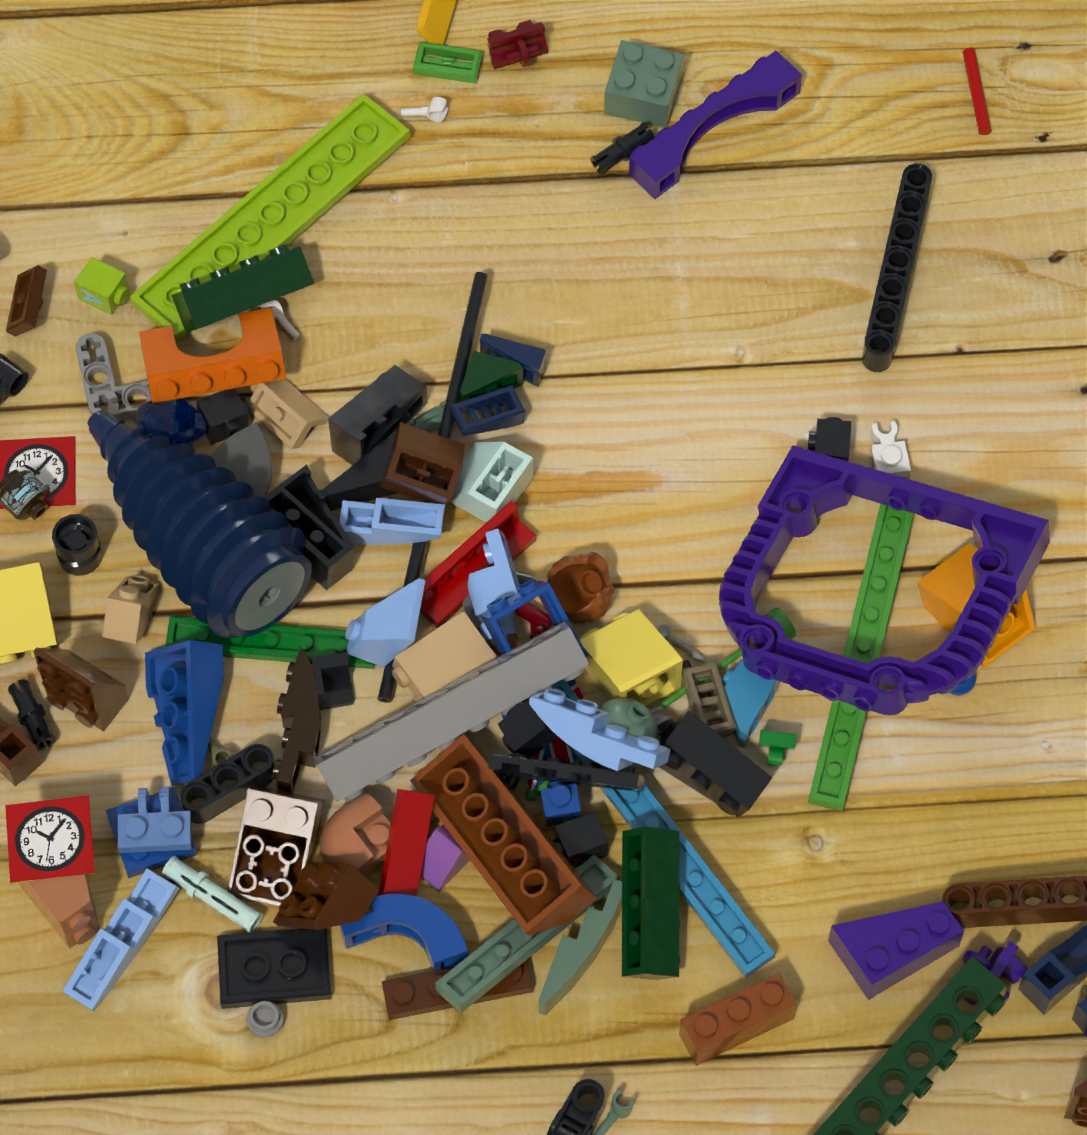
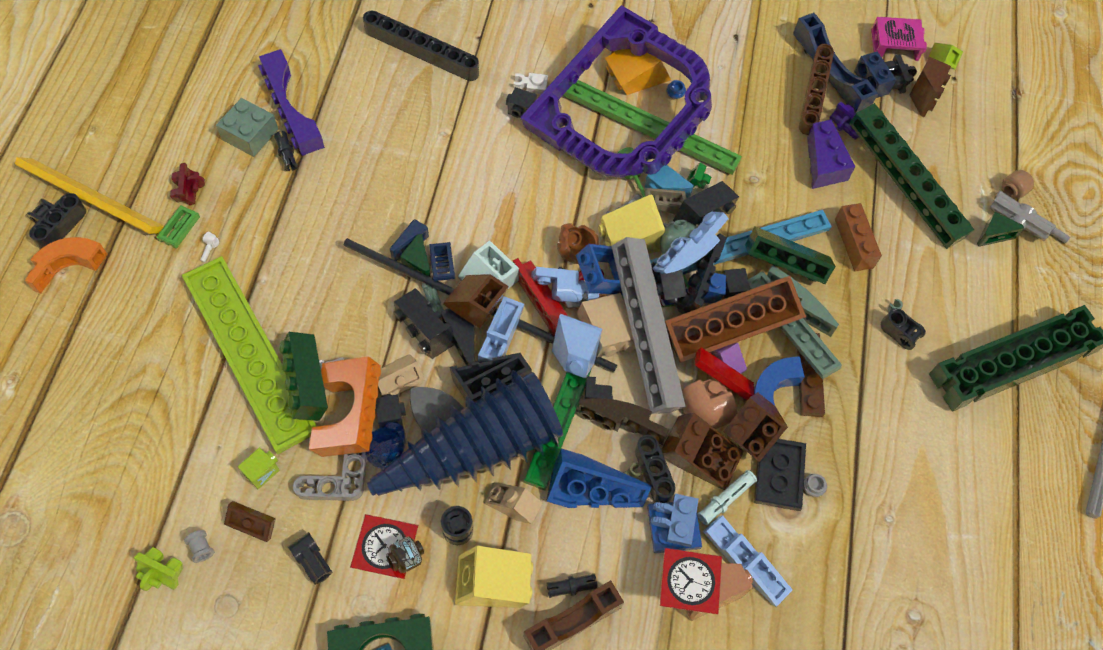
camera: 80 degrees left, 0 degrees up
reddish brown slope [33,647,129,732] -> none

